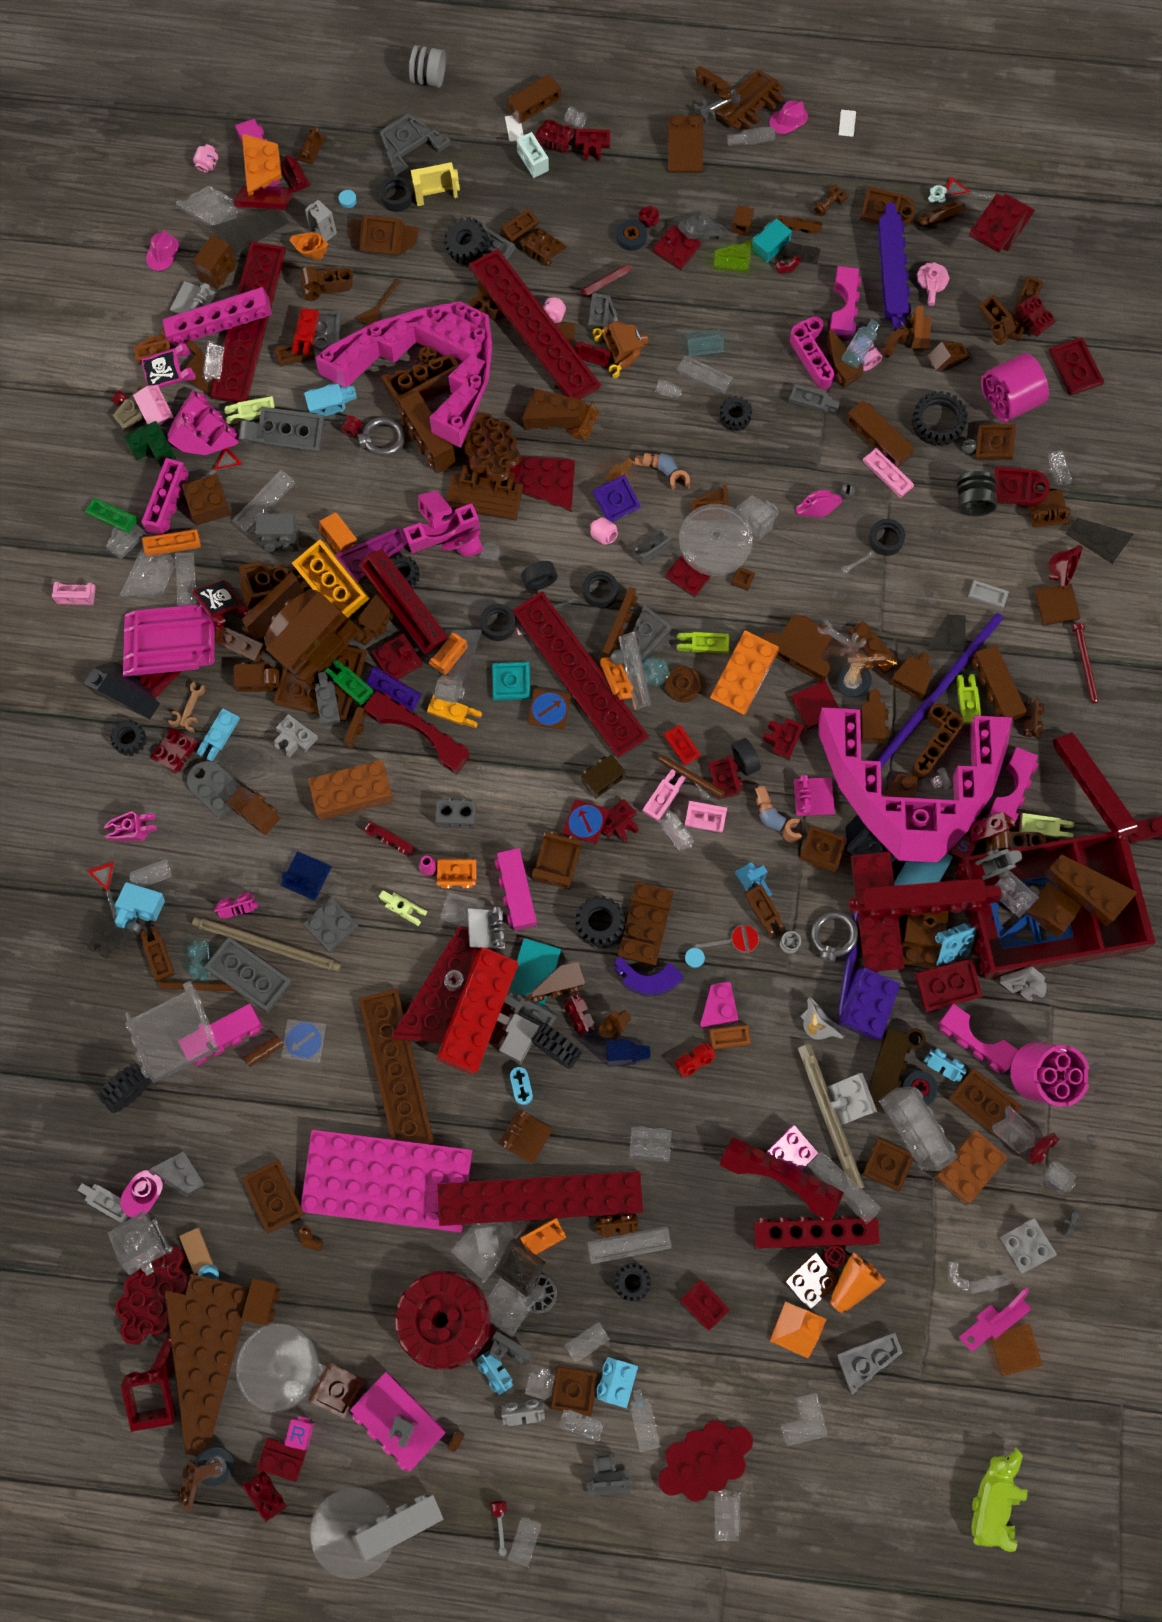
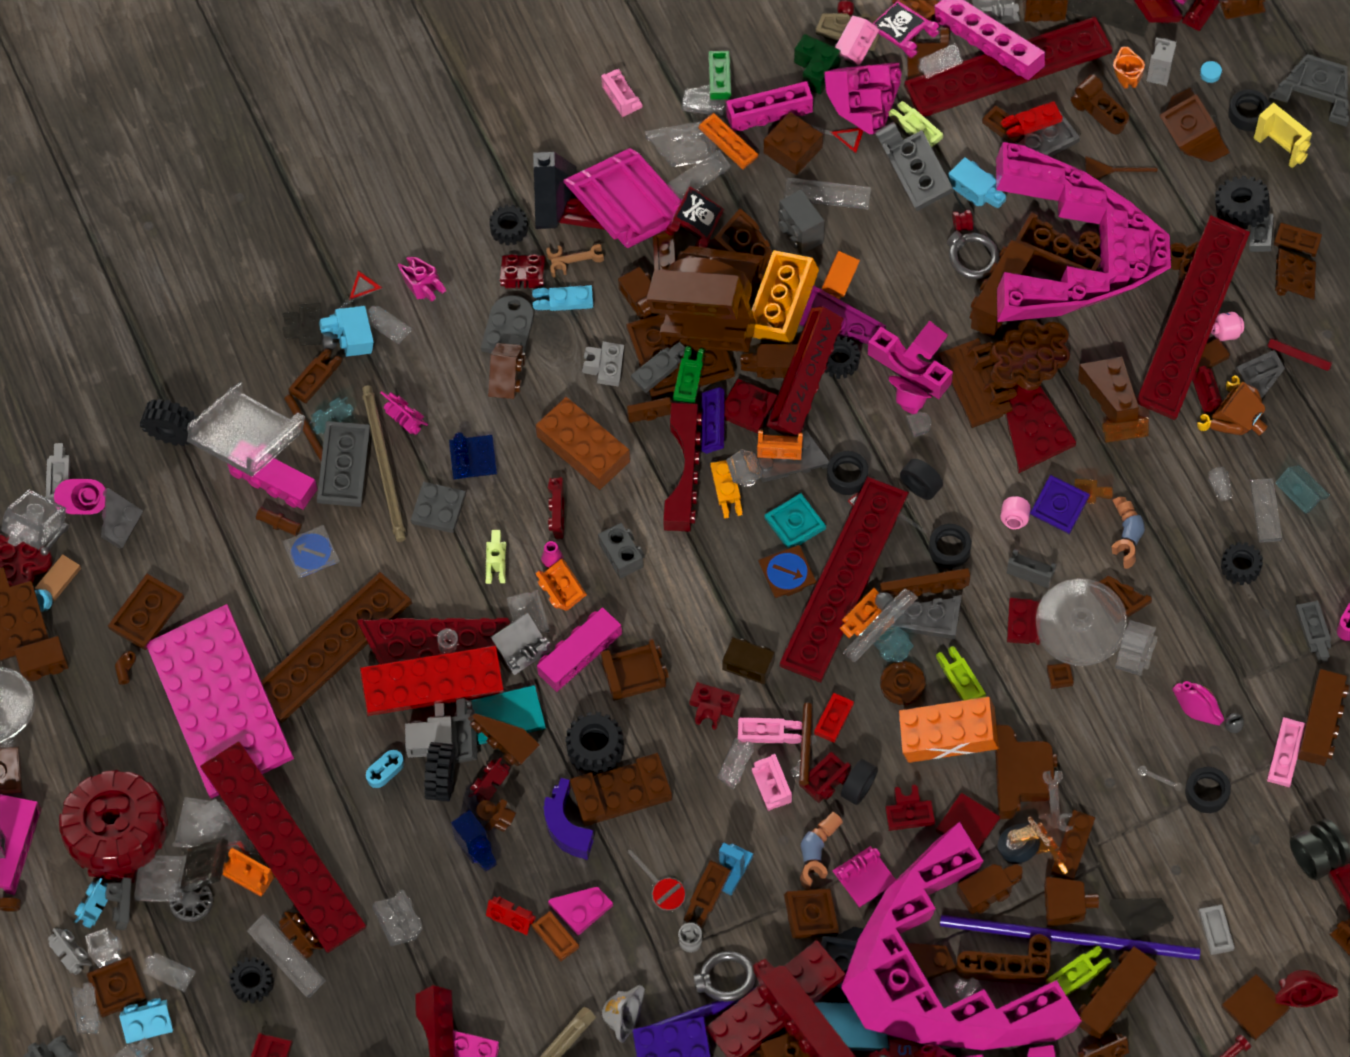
camera: 60 degrees right, 10 degrees down
reddish brown hinge [498,1109,553,1164] -> none
piece [561,799,610,844] -> none
medium azure tile [685,948,705,968] -> none

